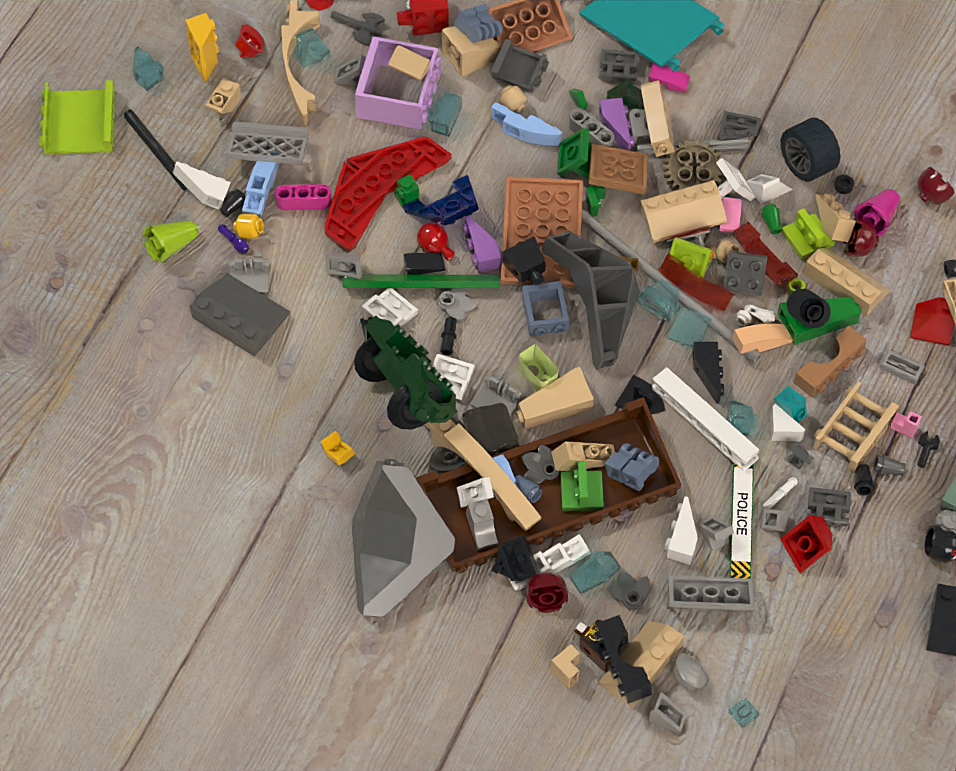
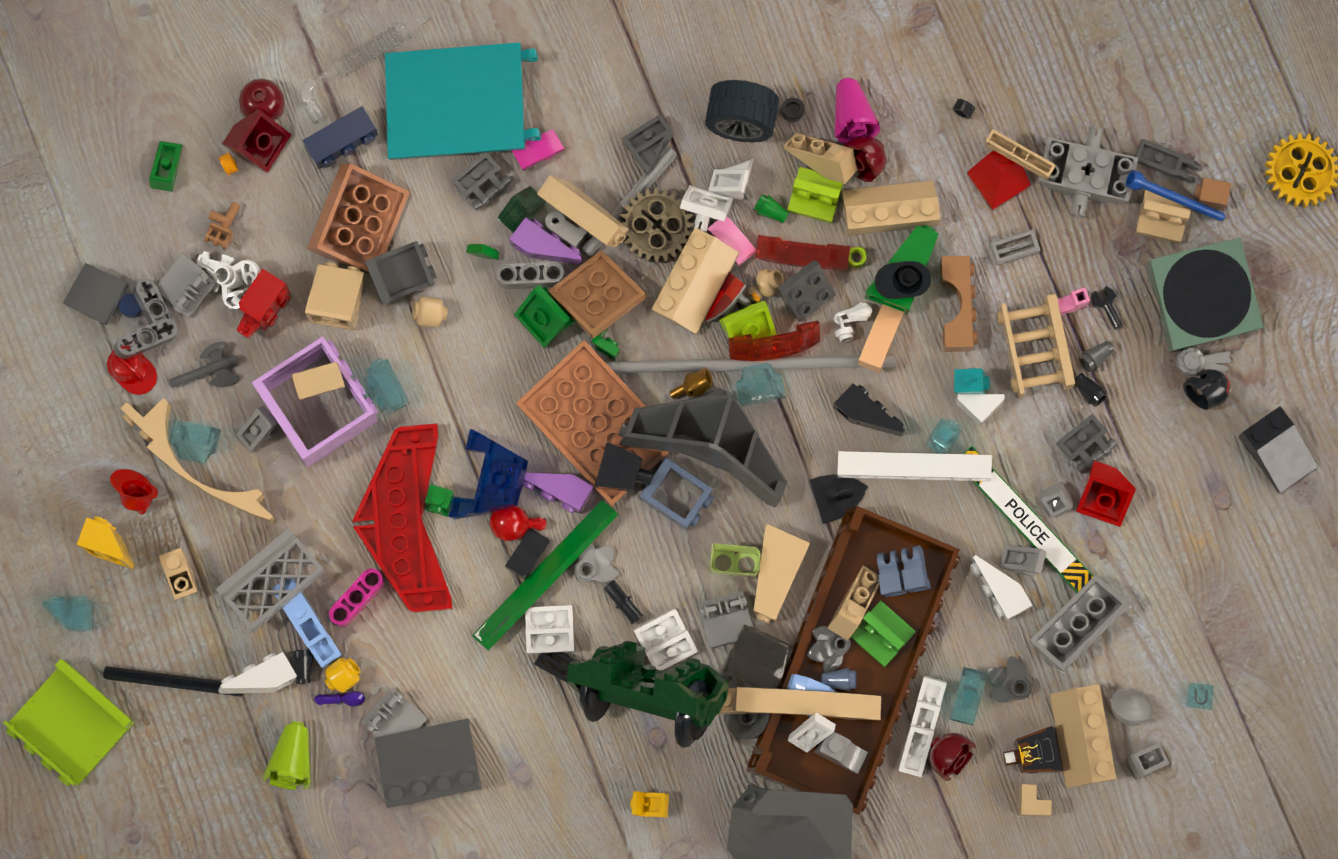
camera: 45 degrees left, 20 degrees up
light grey slope [325,250,362,279] -> none
sand blue legs [453,4,503,43] -> none
light blue slope [491,102,562,146] -> none
black slope [491,535,540,582] -> none
black arch [594,615,652,704] -> none
clear light blue piece [668,307,711,347] -> none
white piece [763,477,798,509] -> none
dark grey tile [787,443,814,469] -> none
dark red cylinder [917,167,955,204] -> none

